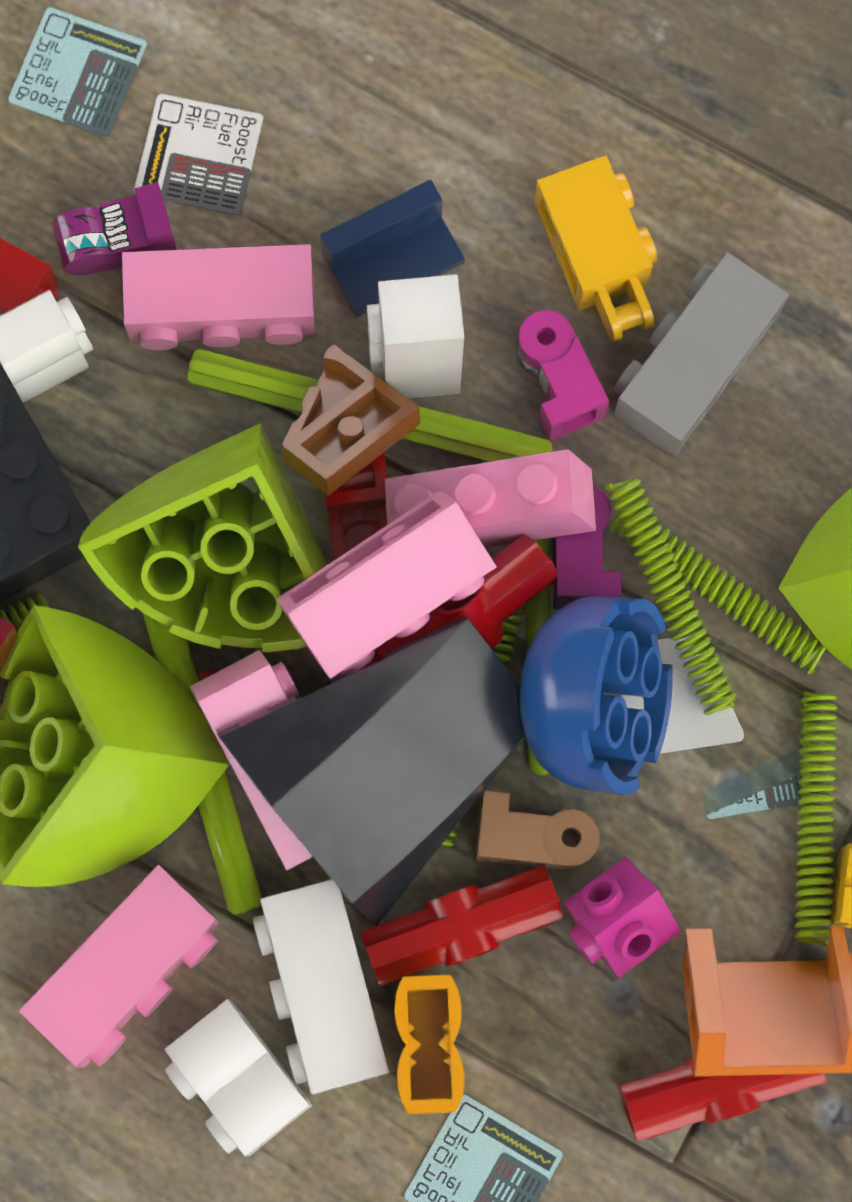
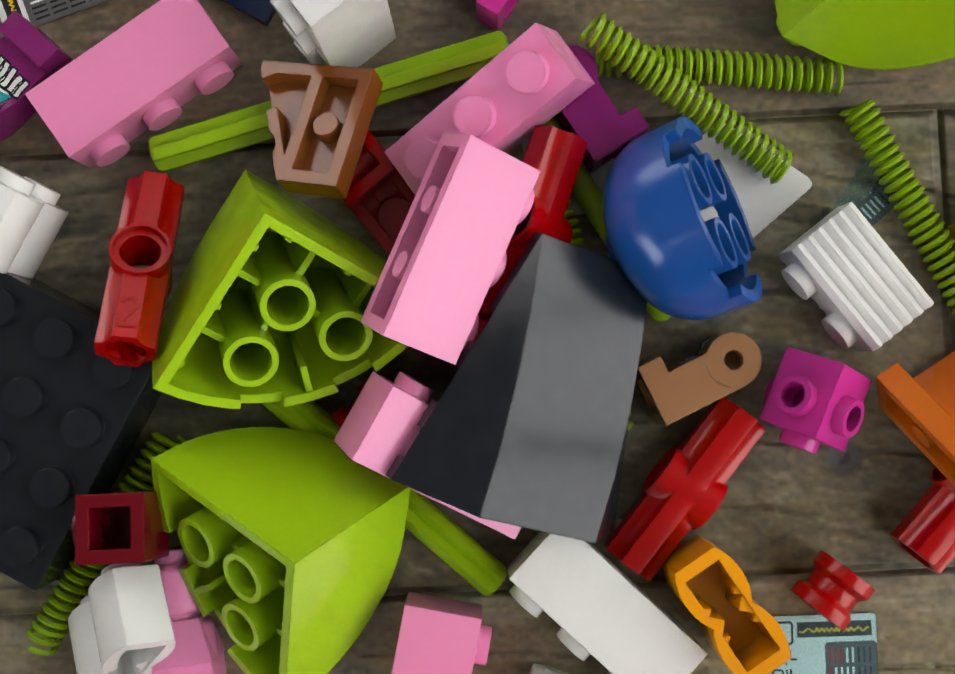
camera: 30 degrees left, 10 degrees up
none -> red piece [94,171,184,367]
none -> white brick [778,202,934,351]
none -> red wheel [790,550,875,632]

